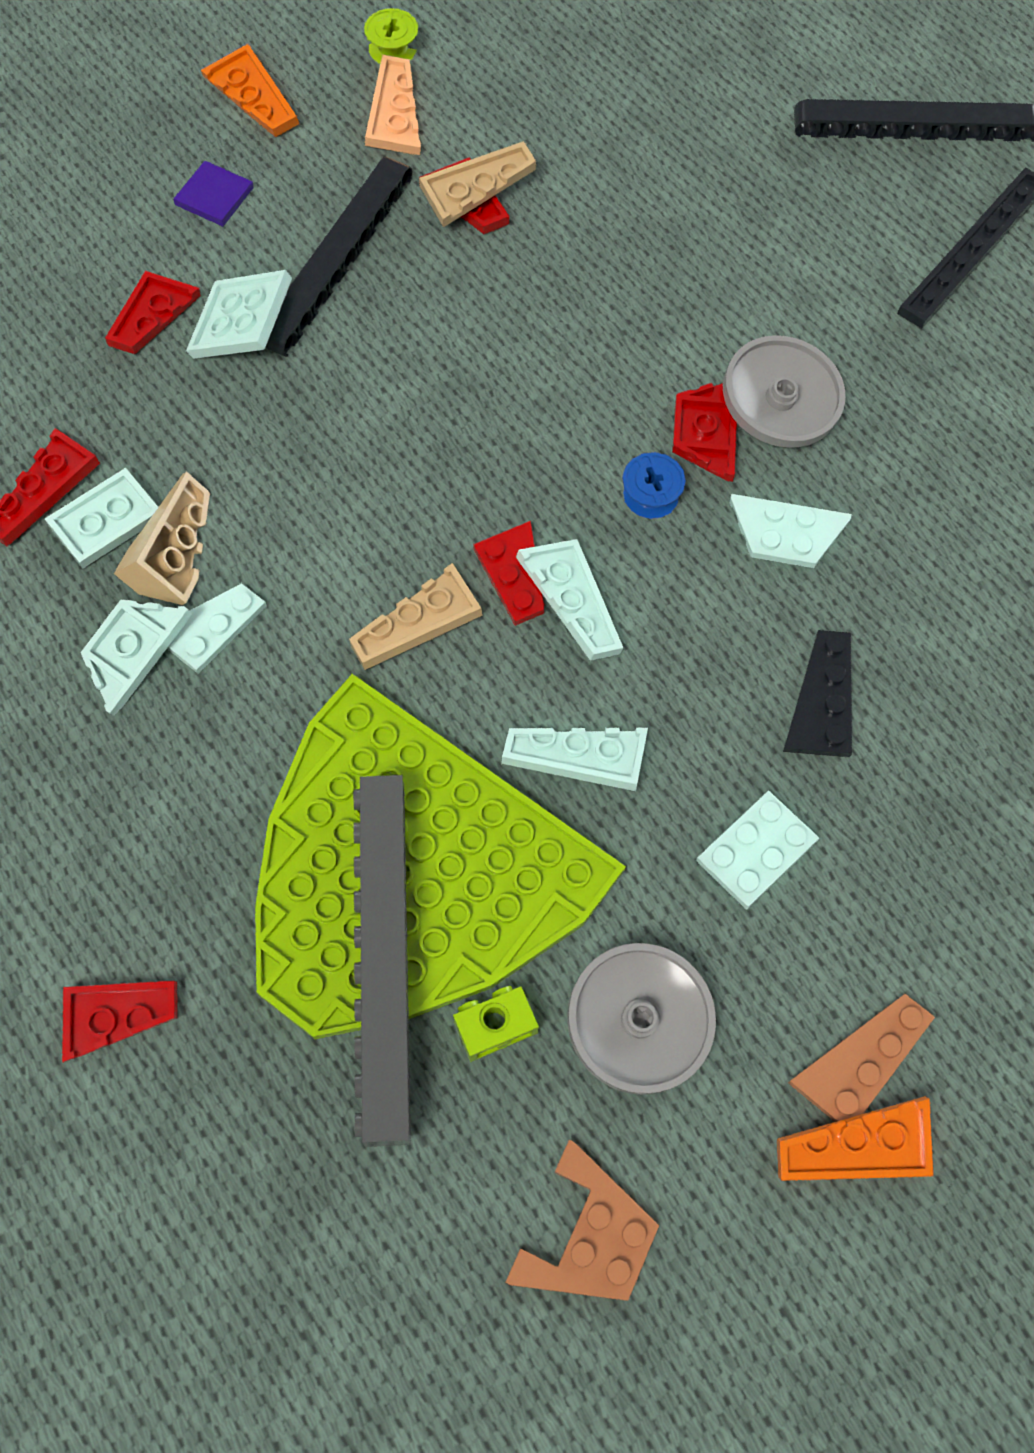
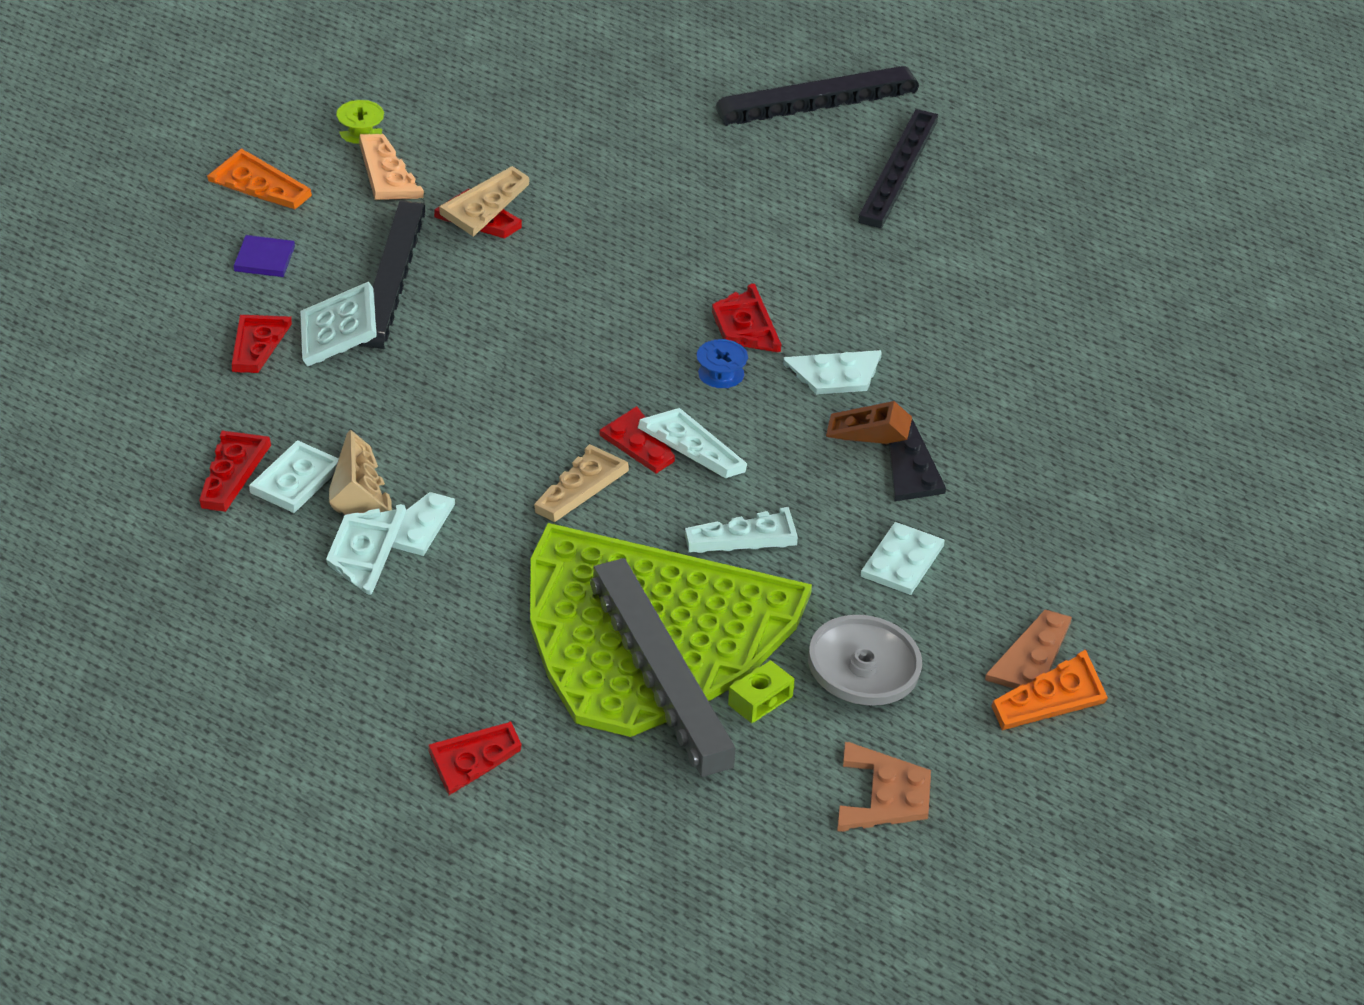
camera: 20 degrees left, 25 degrees down
light grey dish [723,335,846,448] -> none
none -> dark orange slope [826,401,912,444]

